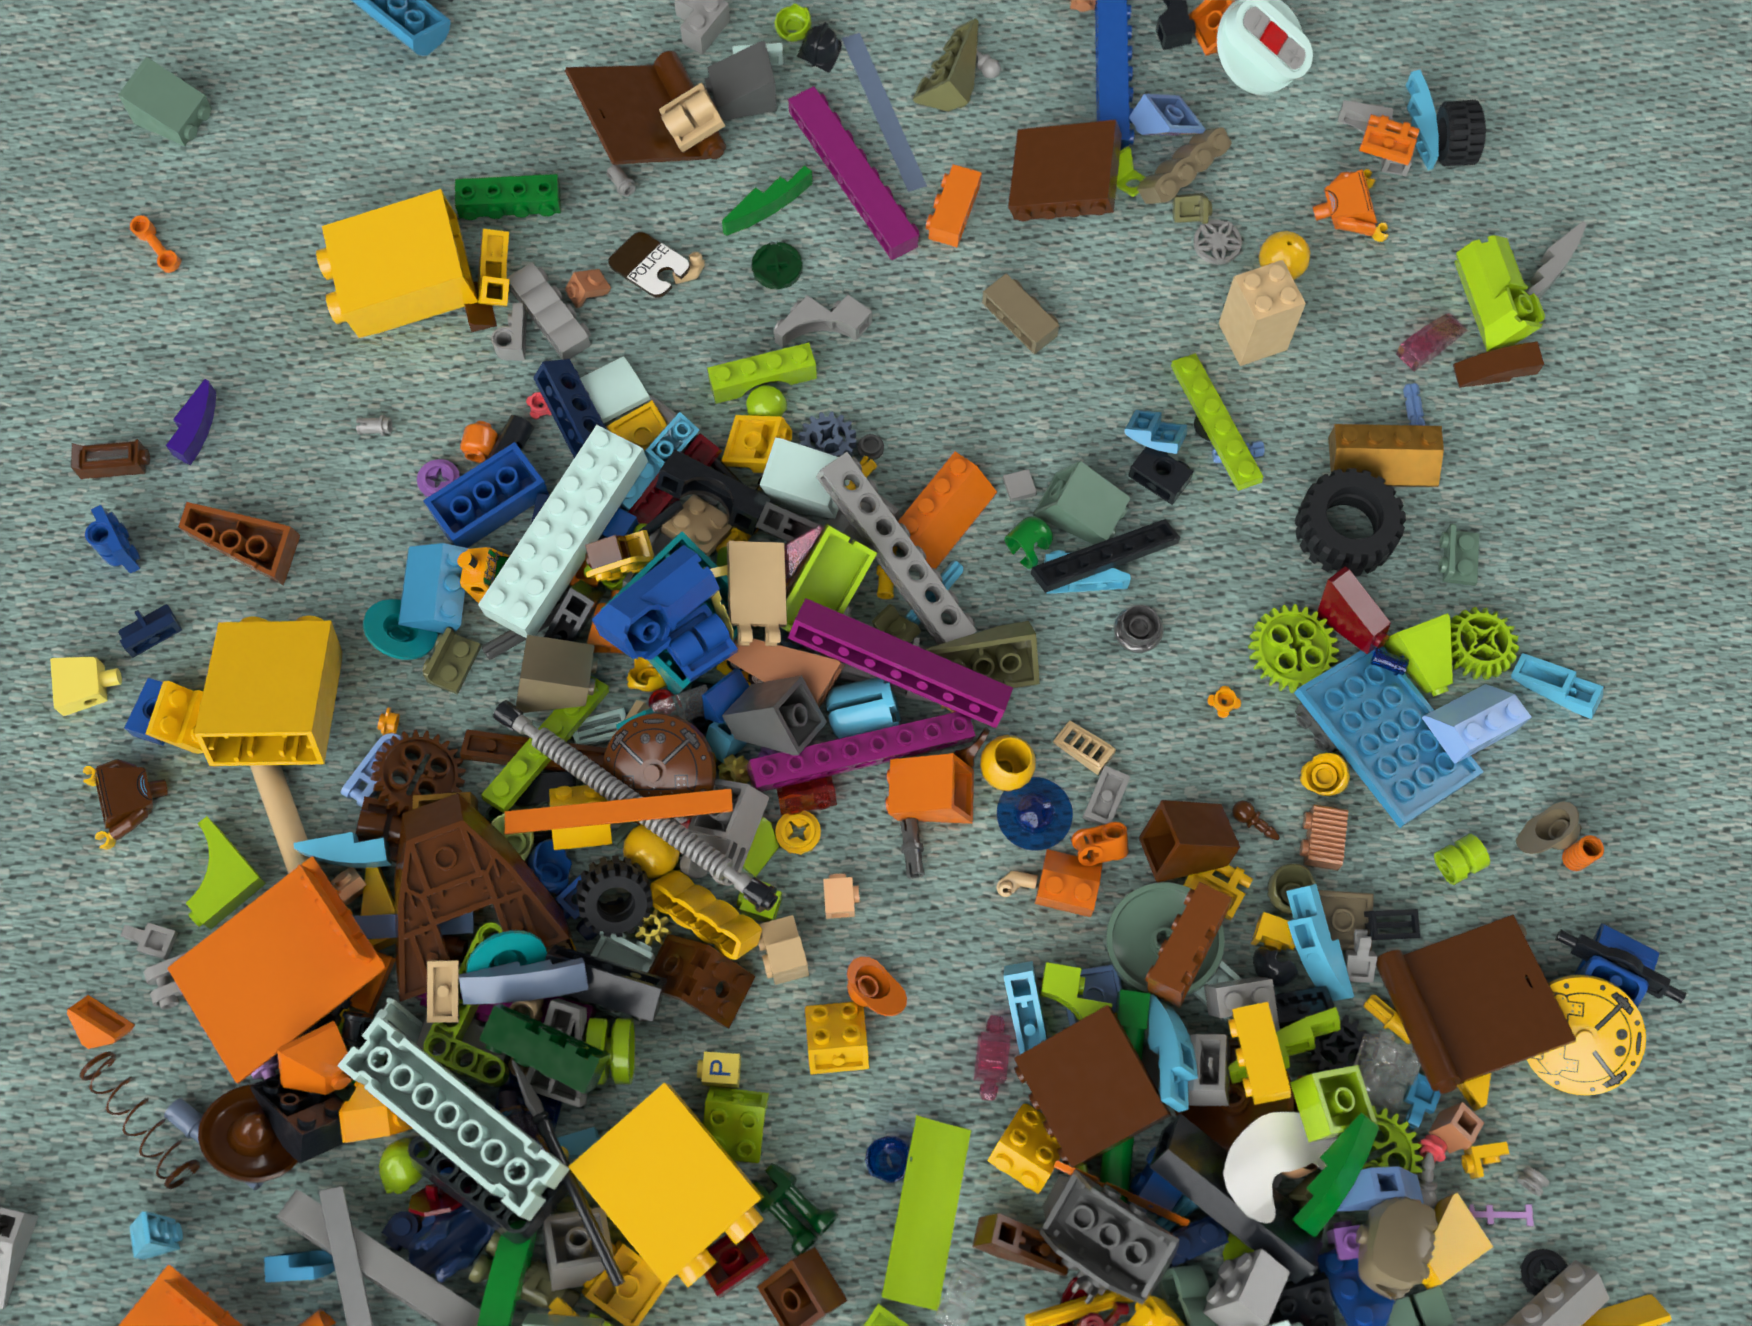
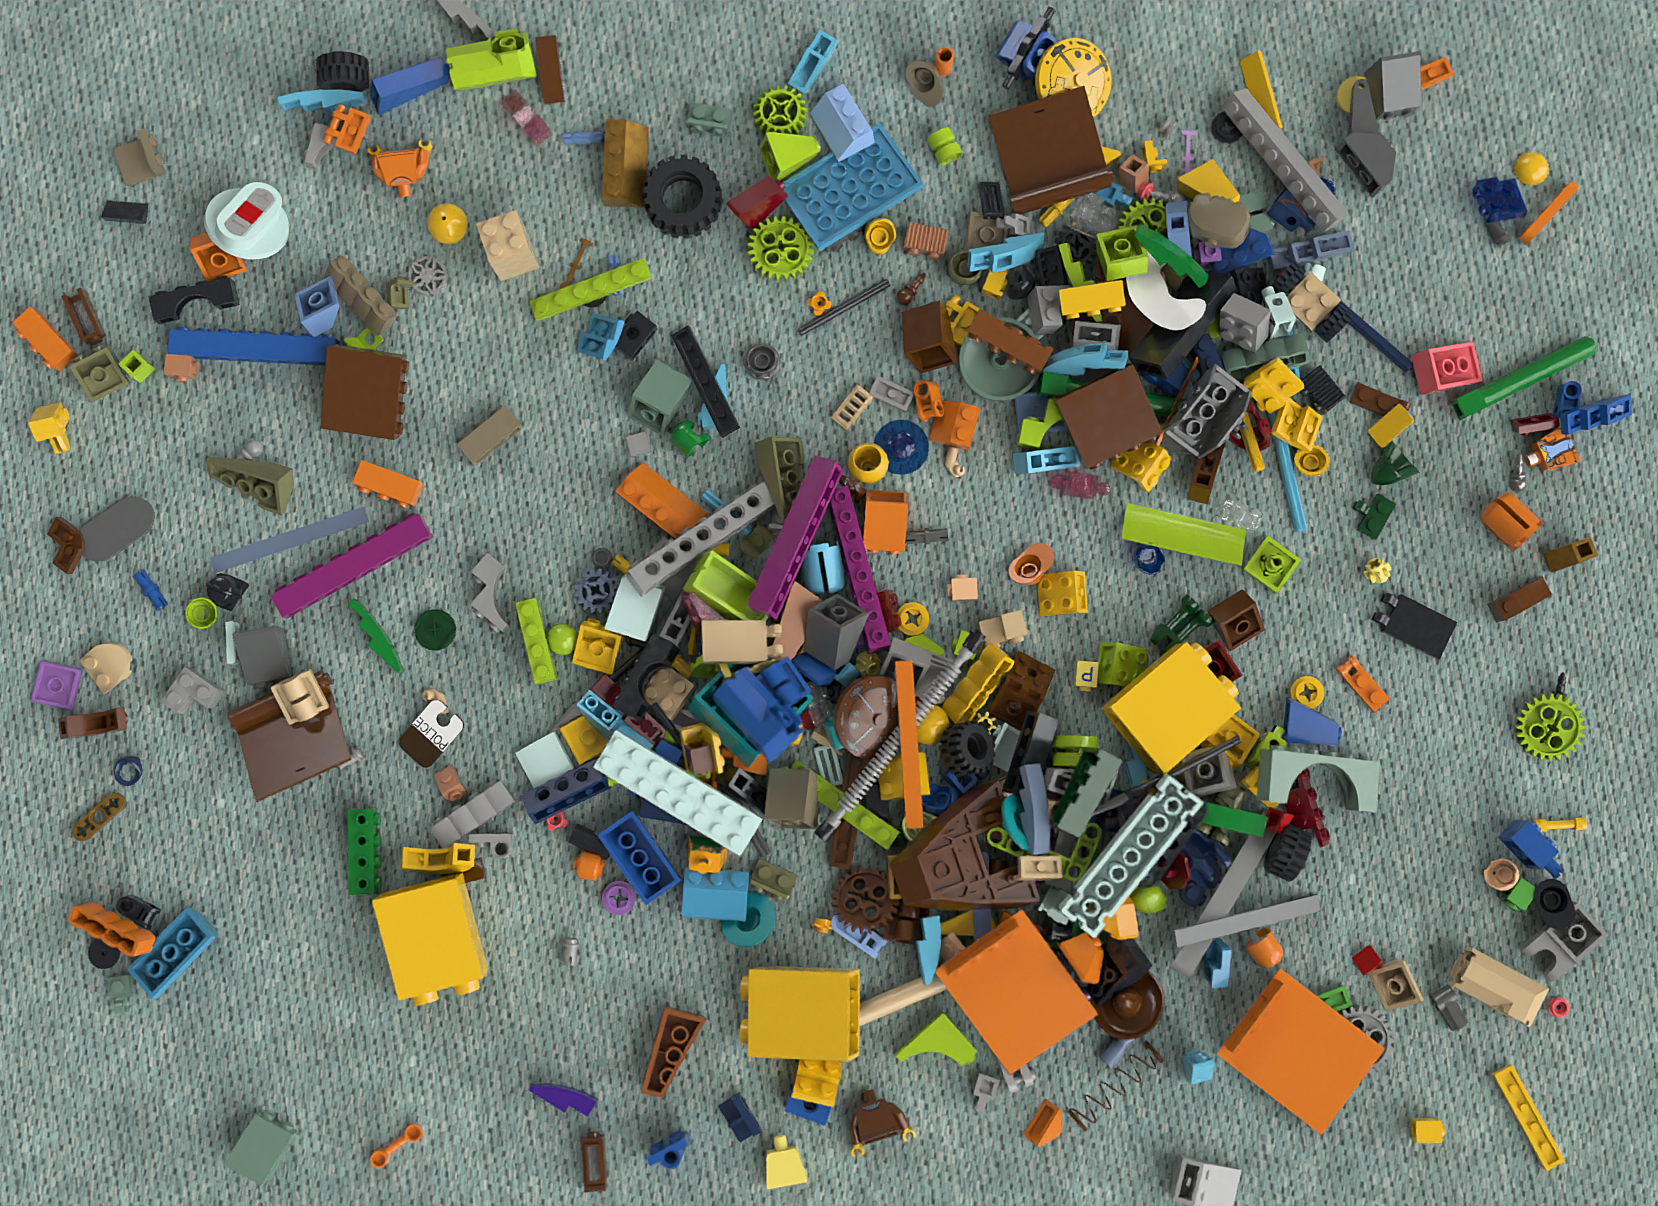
camera: 90 degrees left, 15 degrees up
clear blue pin [1370,648,1409,676] -> none
none -> blue slope [370,57,450,115]
none -> pearl gold piece [560,238,594,289]
none -> black piece [798,279,891,336]

